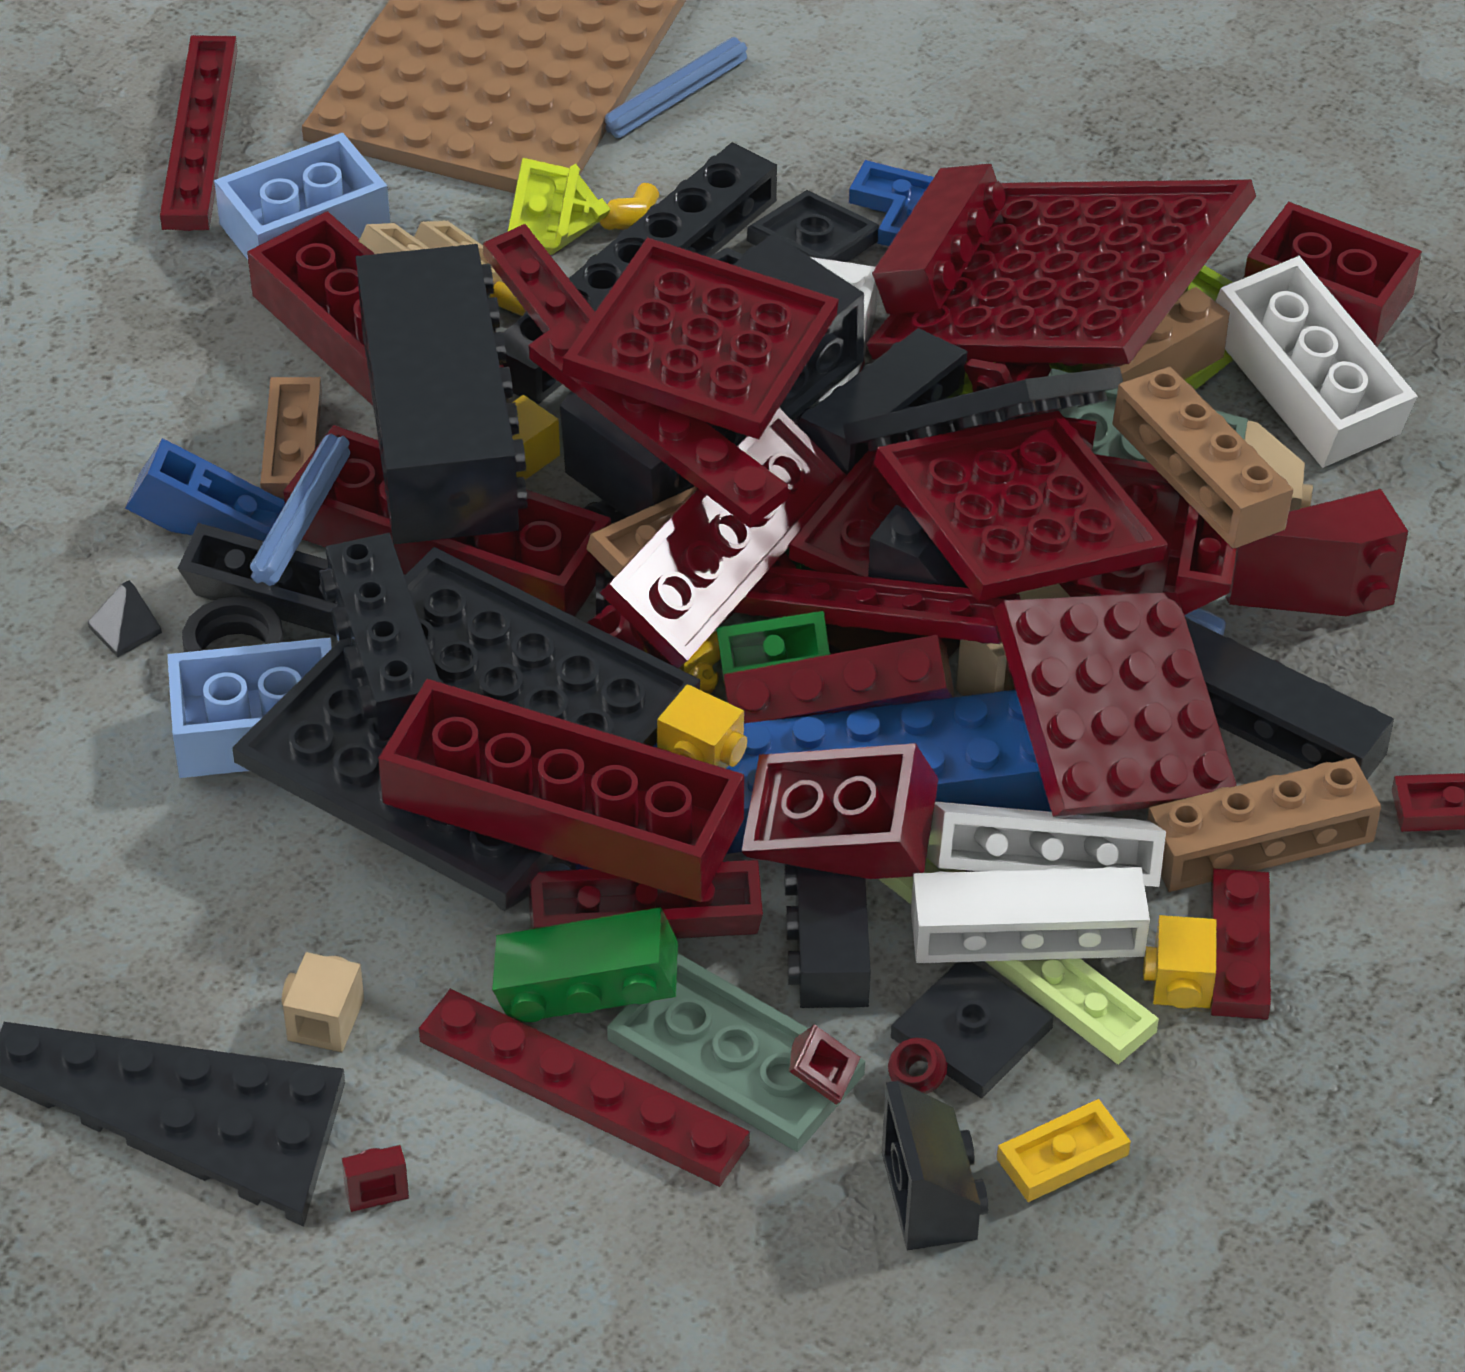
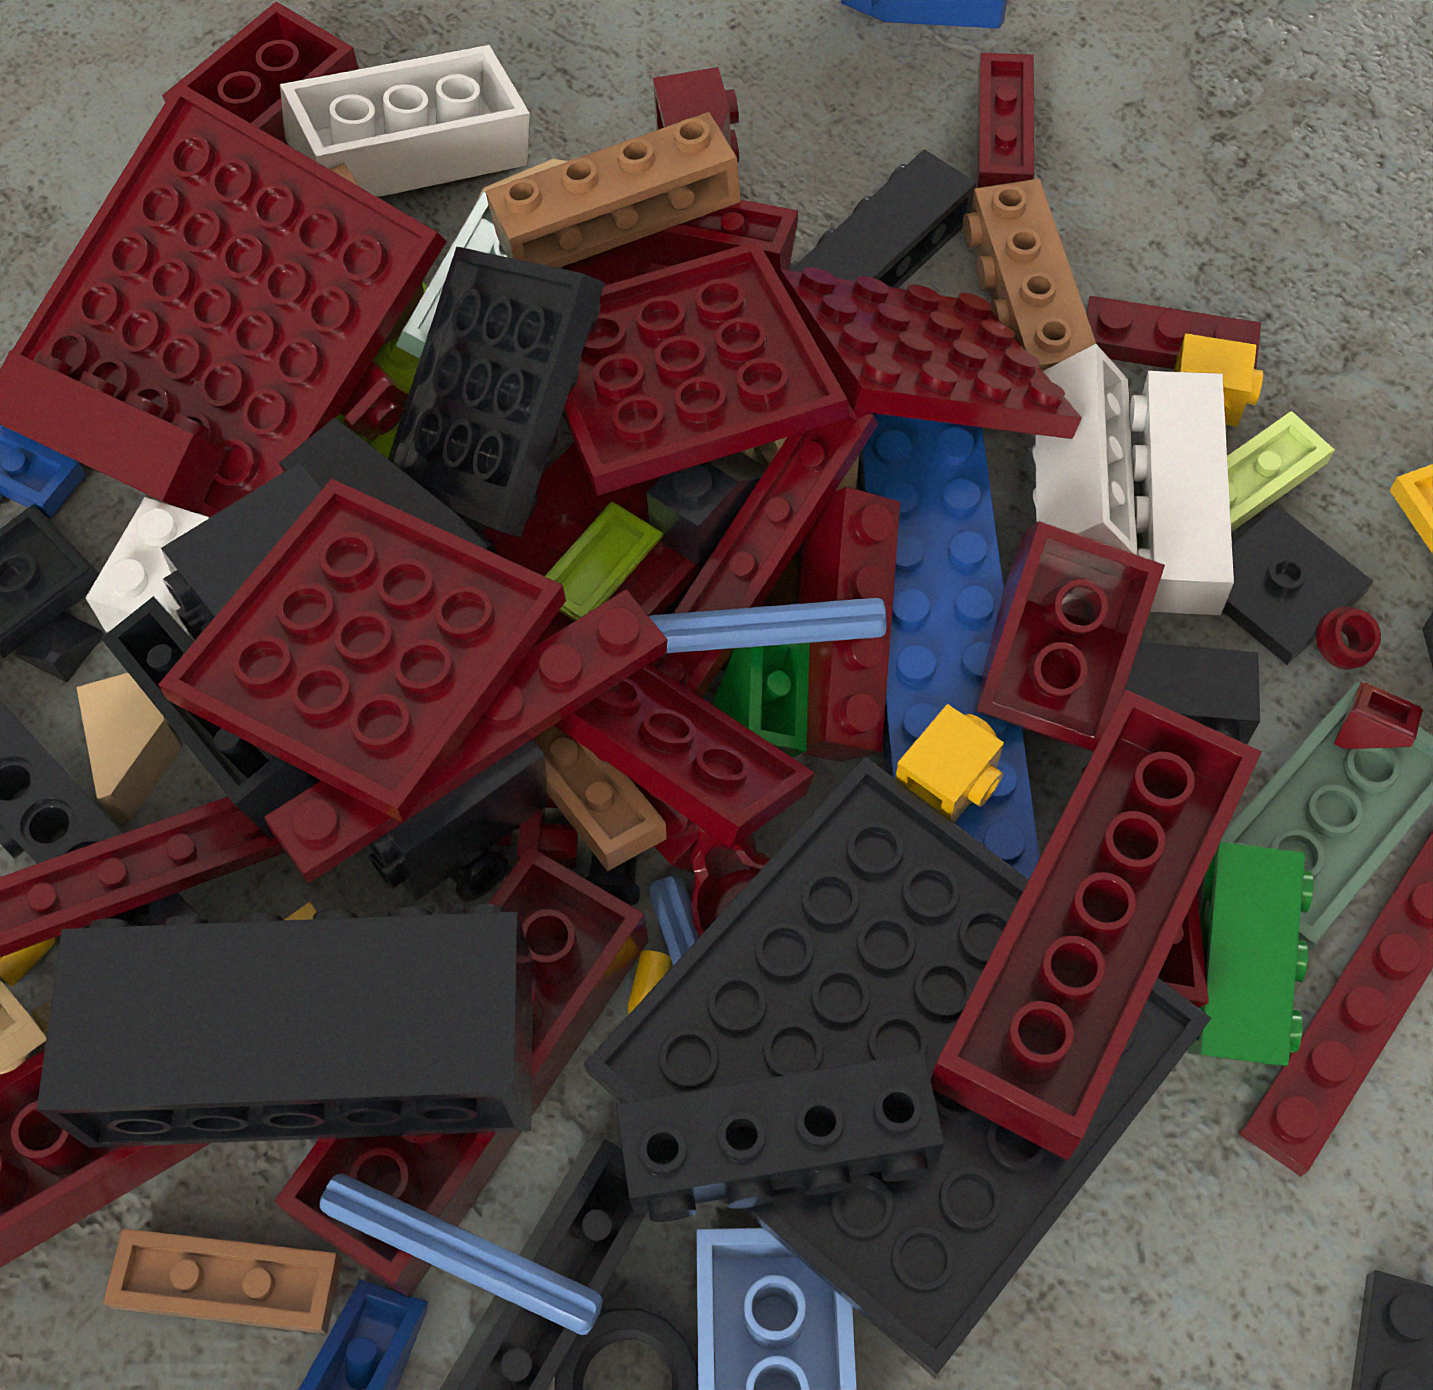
camera: 80 degrees left, 15 degrees up
tan brick [282,952,364,1052] -> none
none -> lime tile [545,501,663,621]
none -> medium blue axle [649,598,887,653]

